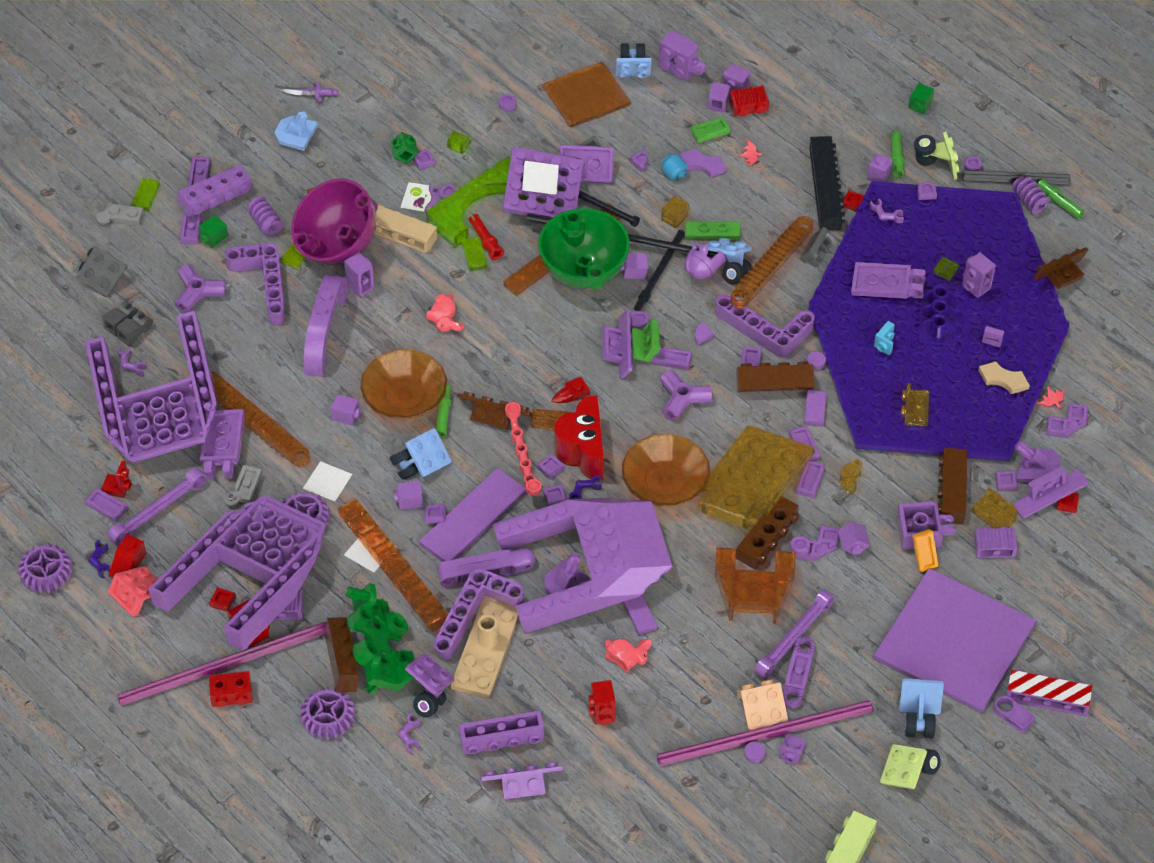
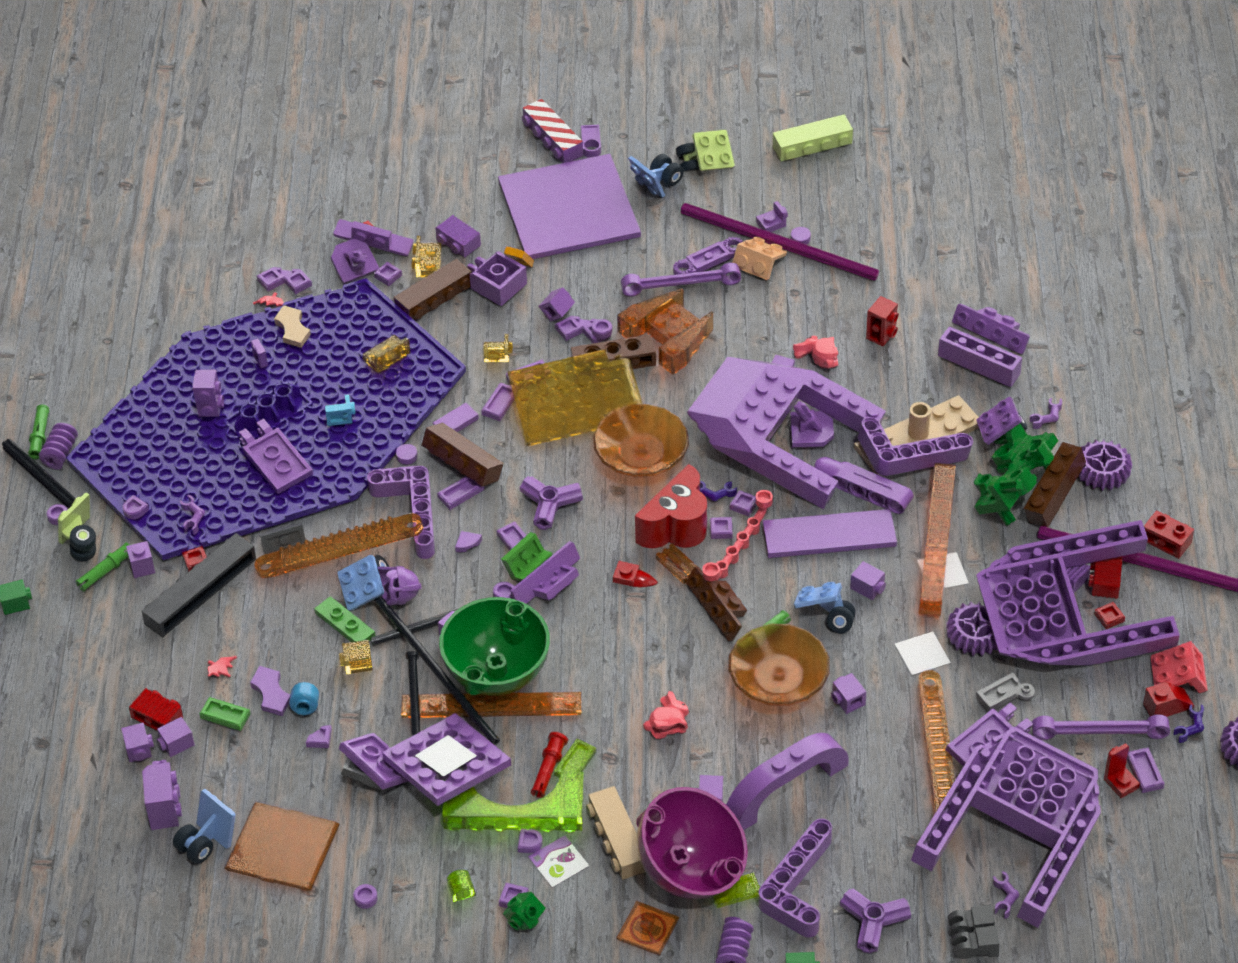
camera: 135 degrees left, 5 degrees down
medium lavender tile [424,503,447,524] -> none
clear neon green tile [933,257,959,281] -> none
reddish brown bracket [1033,247,1089,290] -> none

